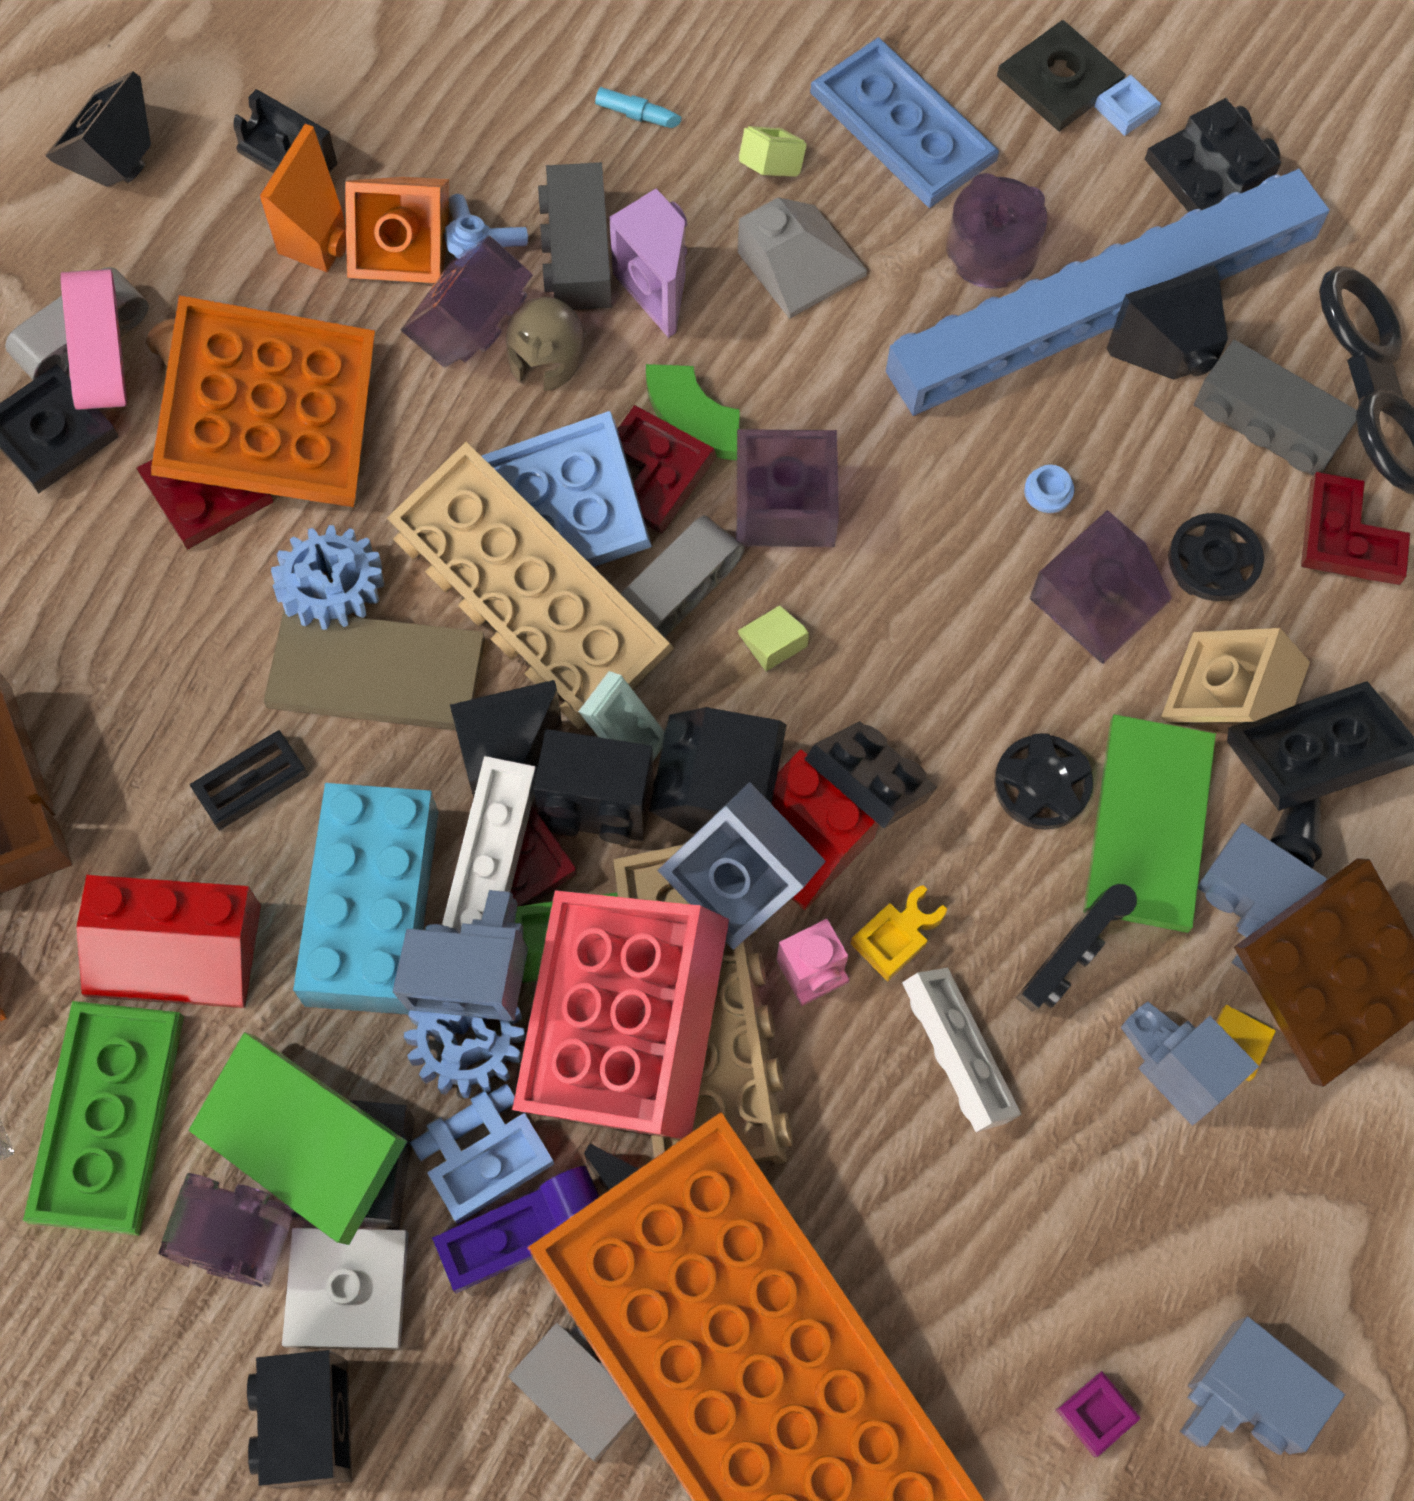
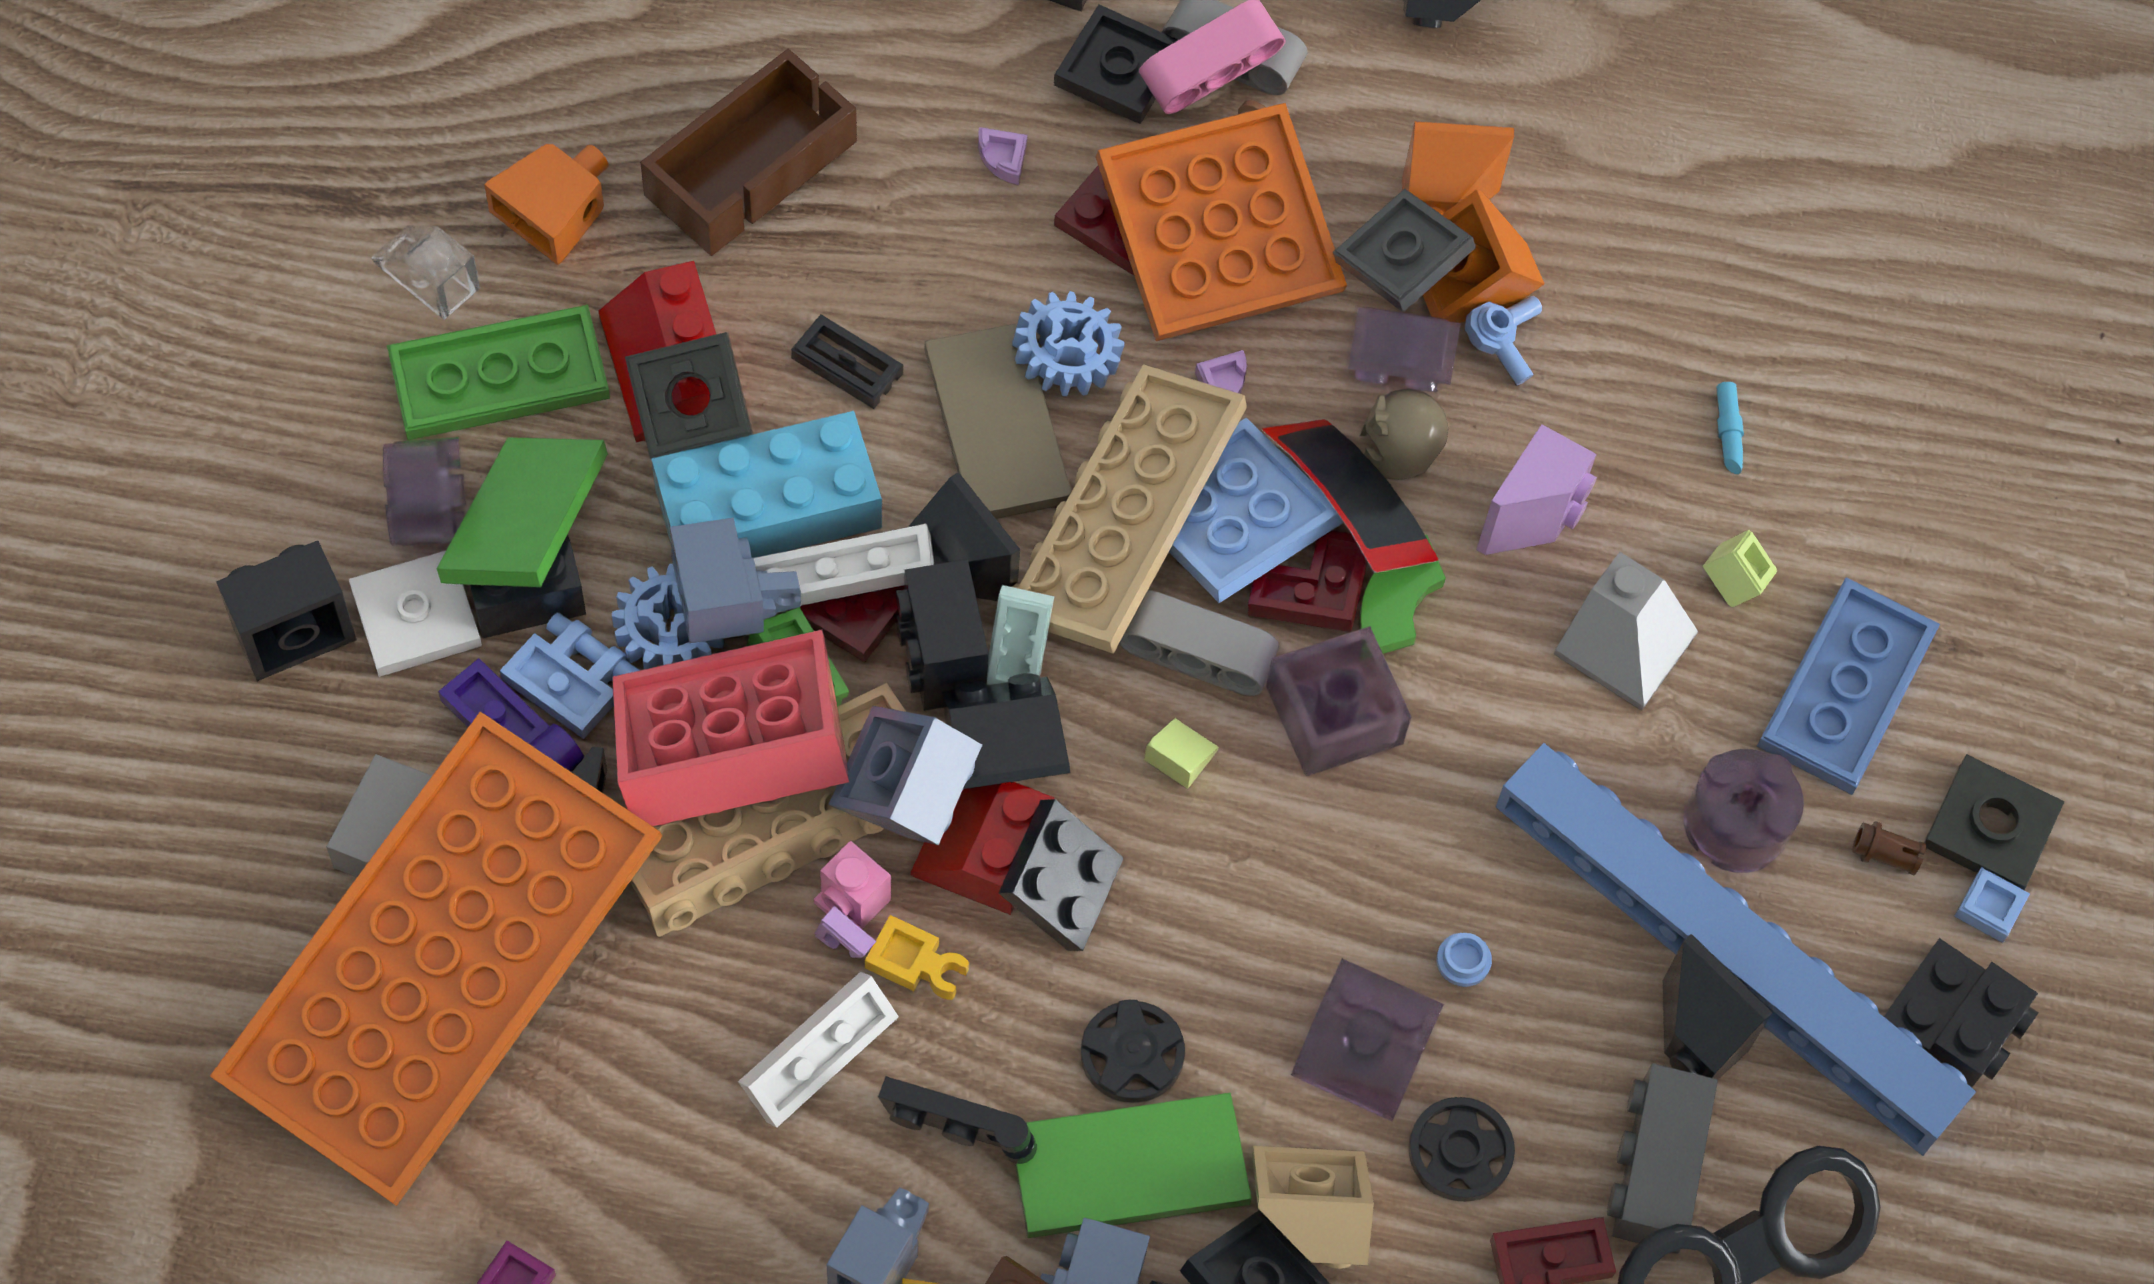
camera: 65 degrees right, 5 degrees down
black hinge [233,89,338,174] -> none
dark grey brick [538,162,612,310] -> none
none -> pearl dark grey piece [625,332,753,459]
none -> lavender tile [814,906,876,958]
none -> lavender tile [978,127,1027,185]
none -> lavender tile [1195,350,1247,394]
none -> black sticker [1262,419,1438,573]
none -> dark grey tile [1333,189,1476,312]
none -> reddish brown pin [1852,821,1926,876]

